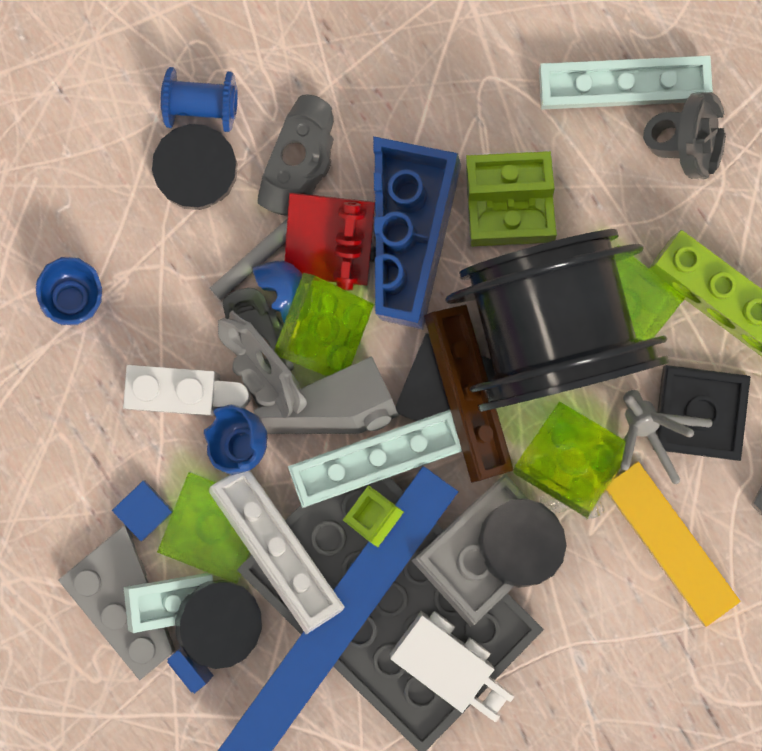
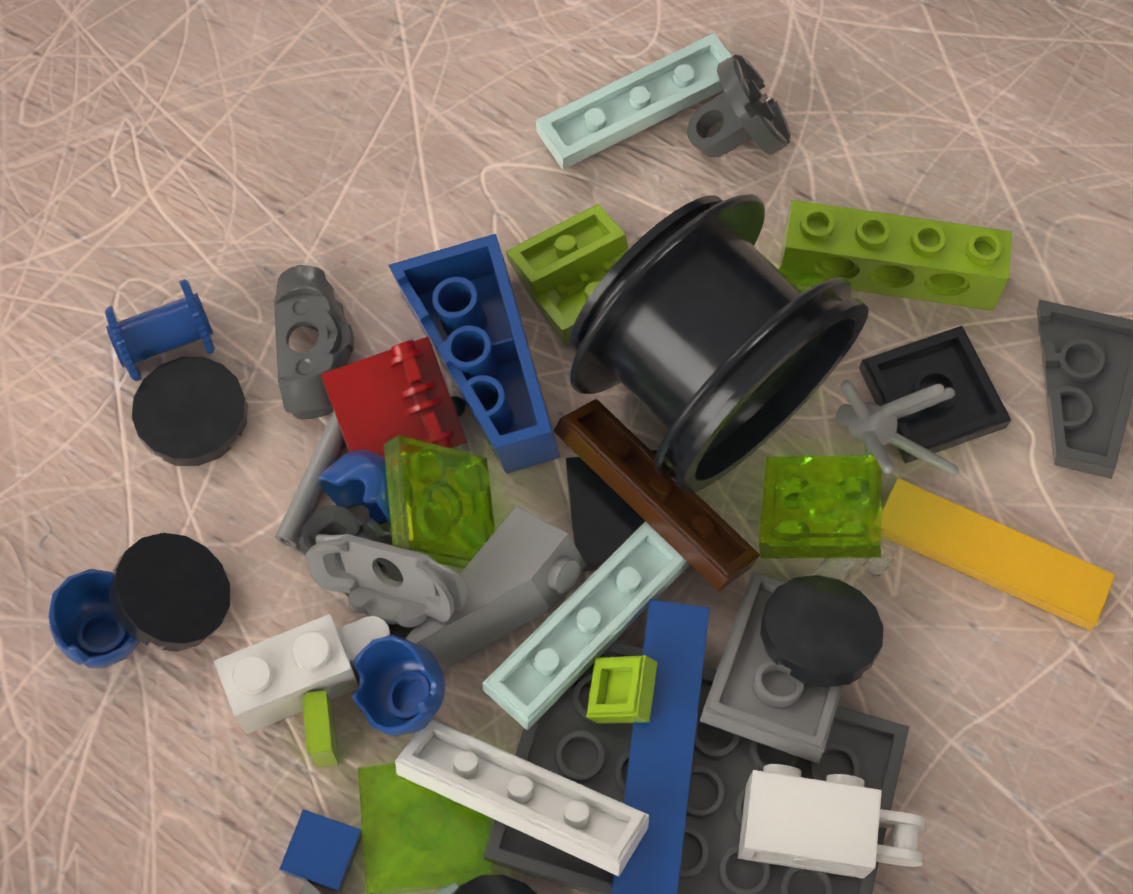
camera: 30 degrees left, 20 degrees down
none -> black tile [109,533,230,651]
none -> lime tile [302,690,339,768]

